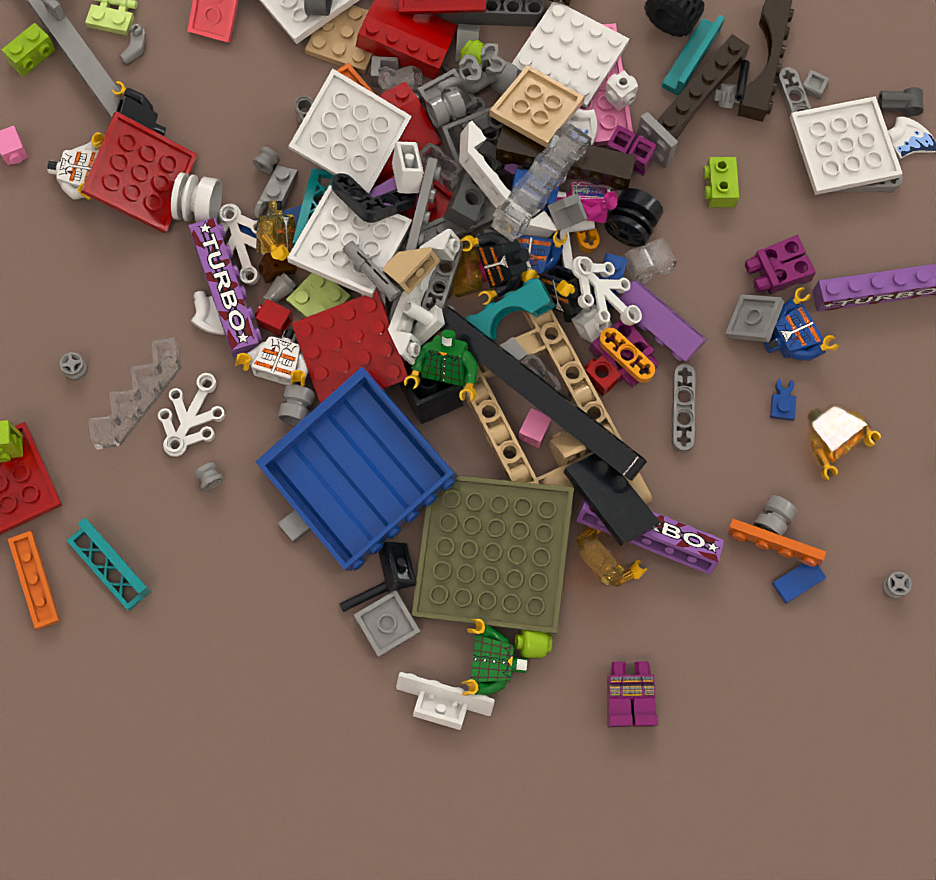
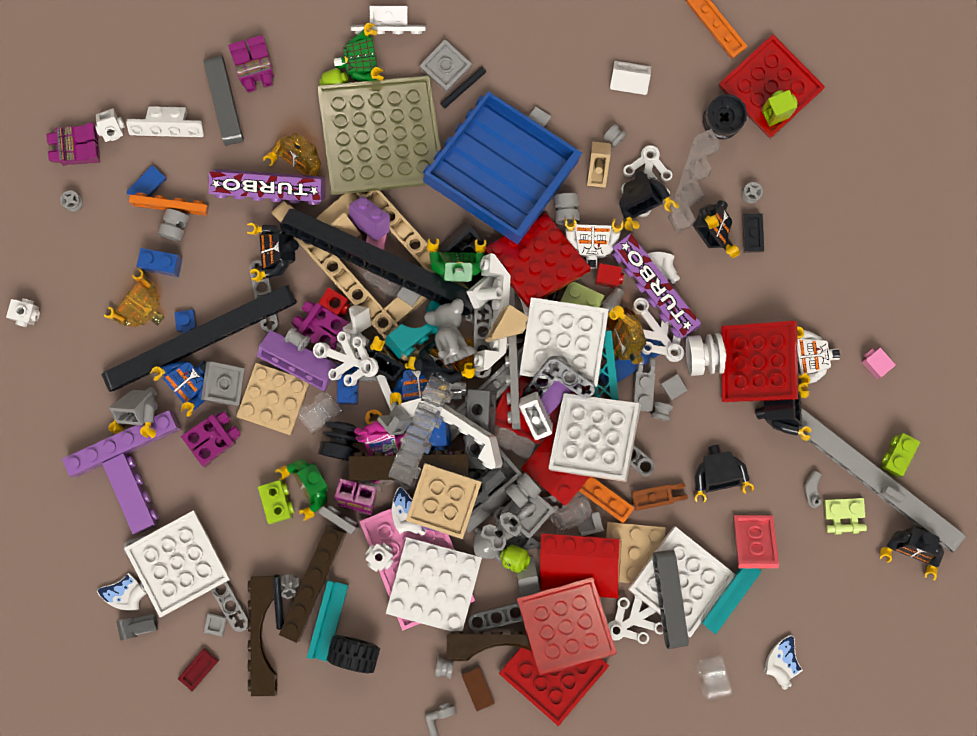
camera: 170 degrees right, 10 degrees up
teal fence [66,518,151,611] -> none
light grey pin [342,241,401,301] -> none
black slope [379,542,416,591] -> none
black tile [563,453,660,547] -> none
light orange beam [599,328,655,383] -> none
none -> magenta hips [46,123,100,166]
none -> white brick [95,108,125,142]
none -> black beam [101,285,297,392]
none -> medium lavender brick [102,453,159,534]
none -> light grey torso [108,387,158,438]
none -> white bracket [126,106,204,137]
none -> blue brick [137,248,183,277]
none -> dark red tile [178,648,219,691]
none -> dark grey beam [203,55,244,146]
none -> tan plate [236,363,310,436]
none -> black torso [247,223,299,282]
none -> green torso [275,459,328,521]
none -> light grey bush [284,327,310,352]
none -> white panel [343,305,371,334]
none -> medium lavender brick [349,196,390,241]
none -> light grey animal [424,299,476,365]
none -> tan slope [587,142,611,188]
none -> white panel [610,61,651,95]
none -> black torso [619,171,679,231]
none -> dark orange hinge [631,483,688,511]
none -> light grey tile [661,374,688,401]
none -> black torso [693,200,740,258]
none -> black torso [694,445,754,502]
none -> black wheel [702,94,747,140]
none -> black plate [743,214,764,253]

